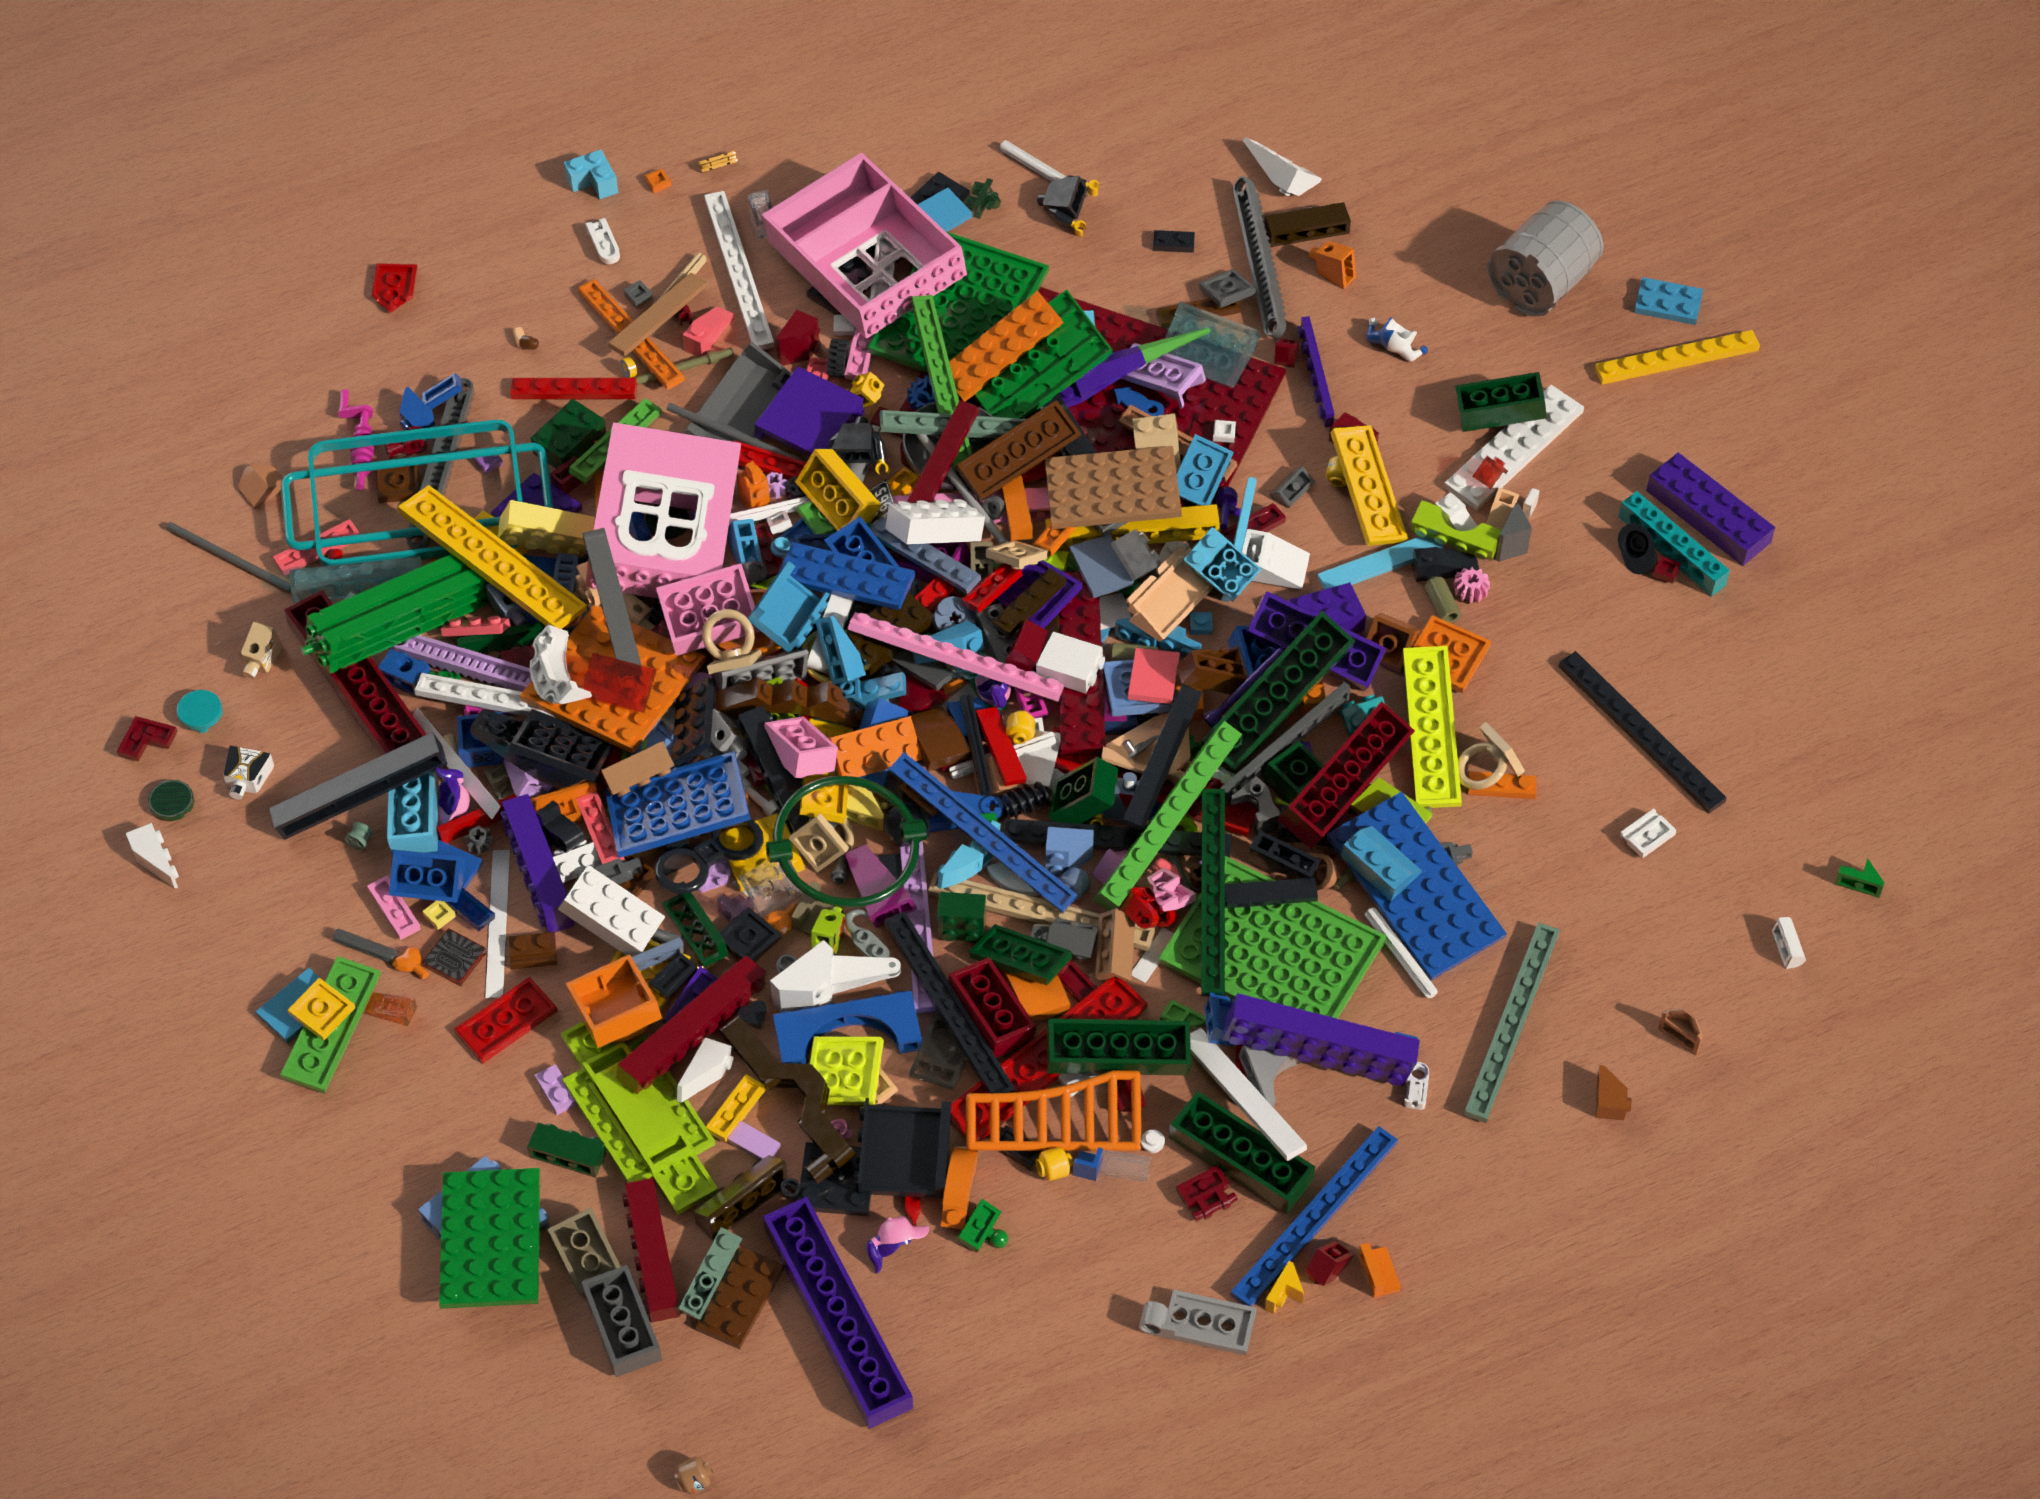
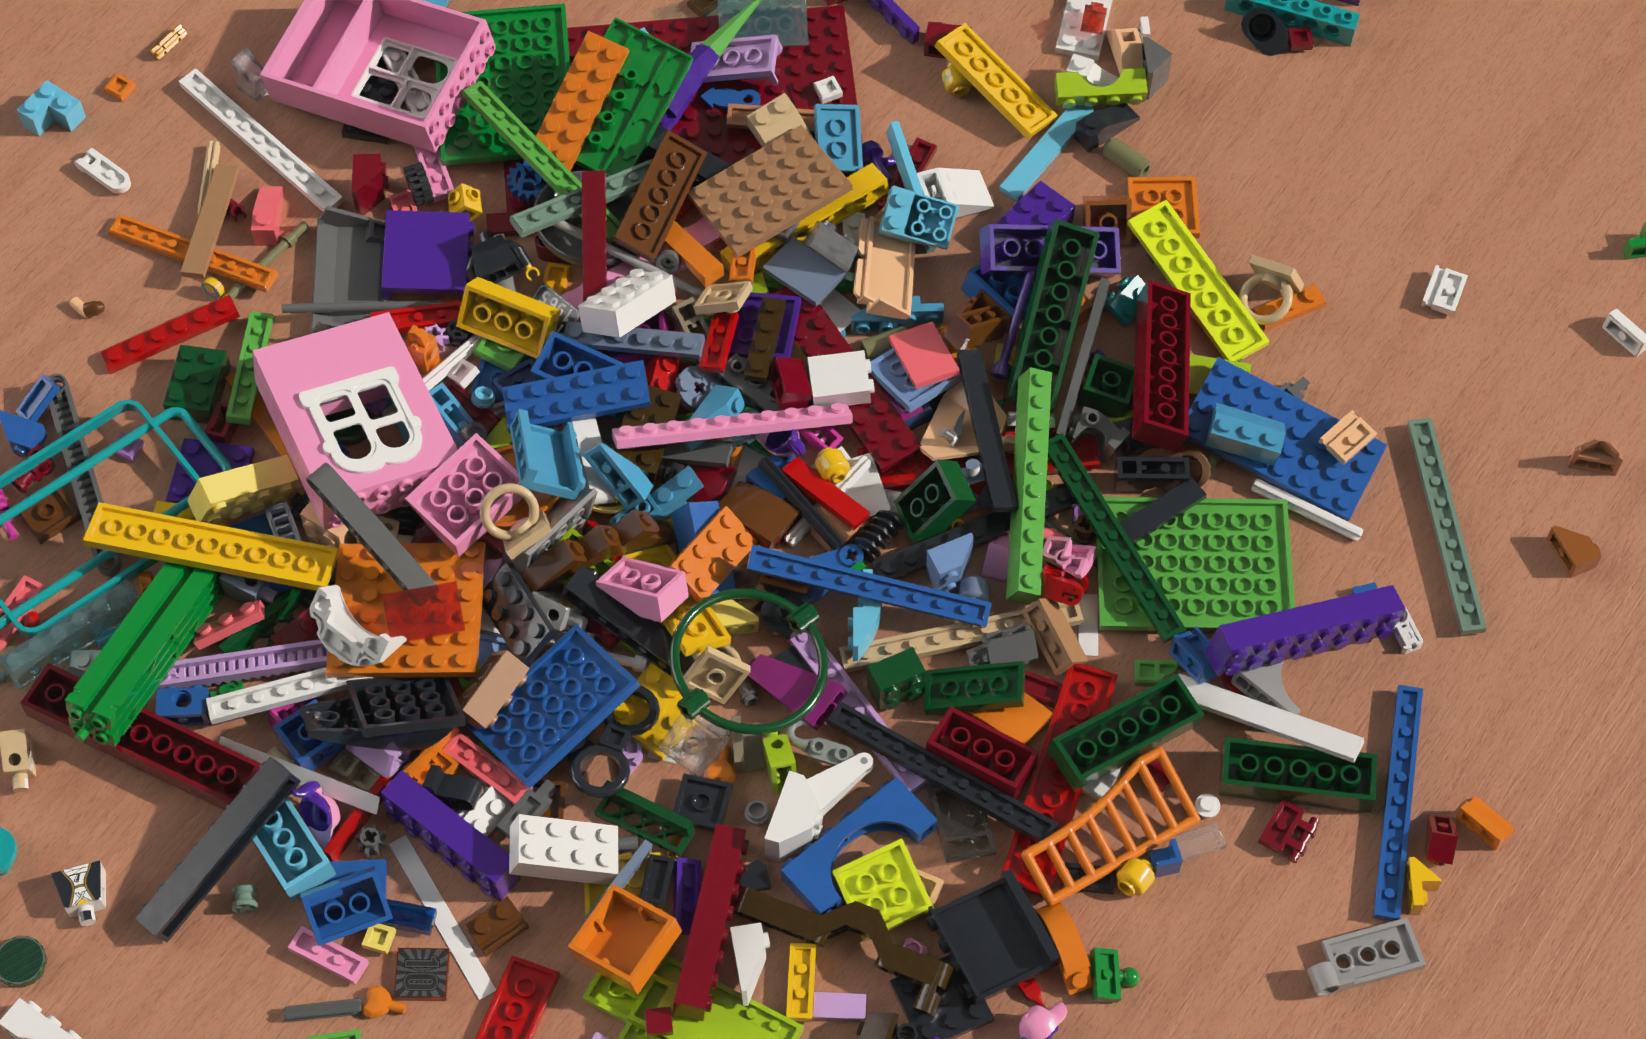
camera: 30 degrees left, 5 degrees up
dark grey plate [623,280,653,307] -> none
clear purple panel [717,894,754,923] -> none
white tile [833,315,855,336] -> none
white tile [987,862,1039,896] -> none
dark azure plate [1189,612,1213,635] -> none
dark grey slope [1270,465,1315,508] -> none
bright pink gear [1453,566,1490,604] -> none
black plate [1558,651,1727,813] -> none
none -> dark red tile [645,1006,673,1037]
none -> light nougat plate [1318,410,1378,465]

